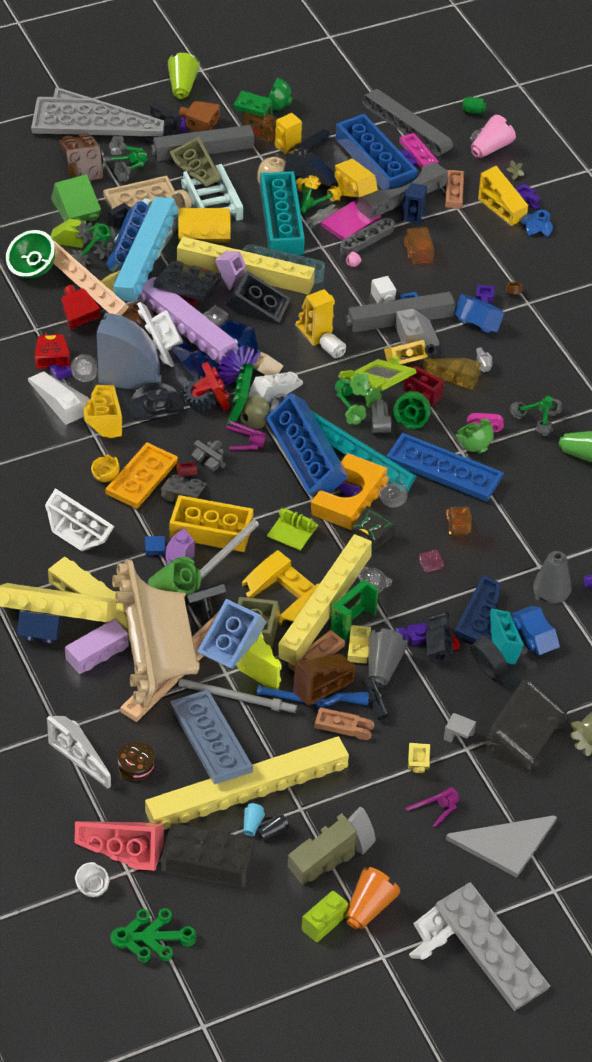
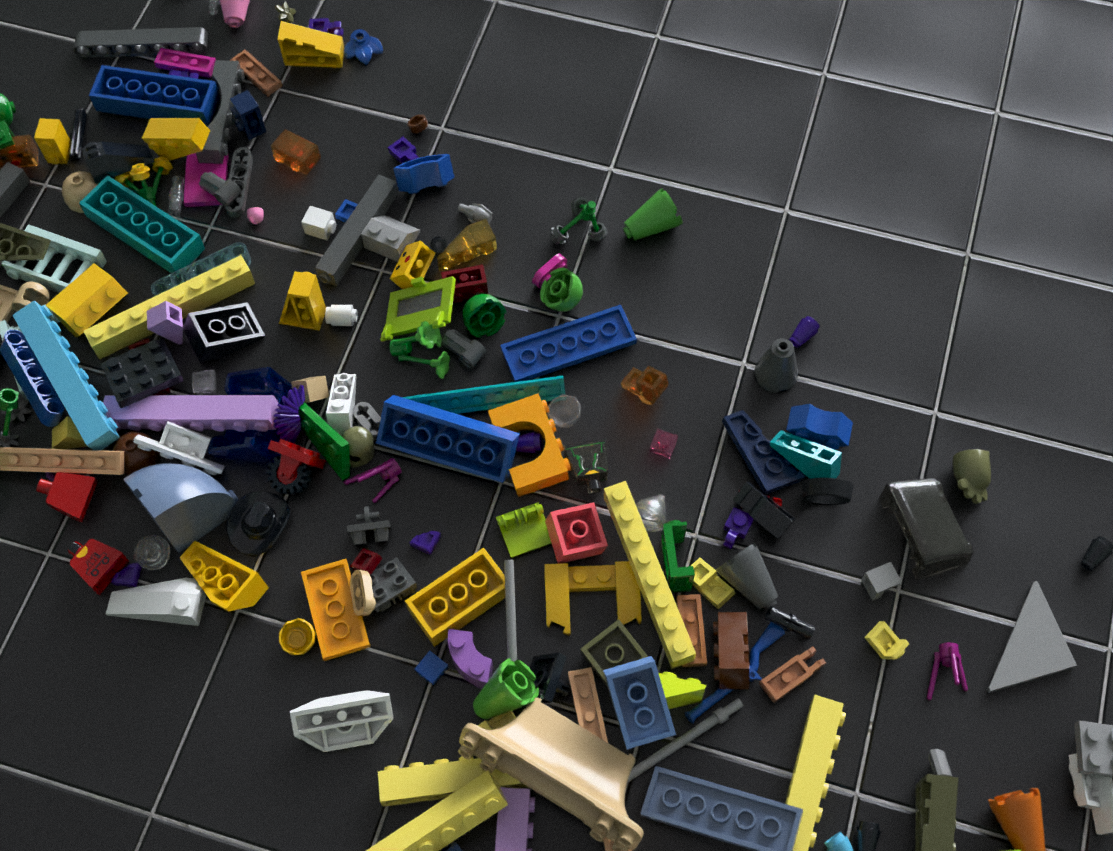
camera: 45 degrees left, 15 degrees up
none -> dark grey piece [199,172,242,207]
none -> tan plate [350,570,376,616]
none -> dark purple tile [410,531,441,555]
none -> coral brick [545,503,608,564]

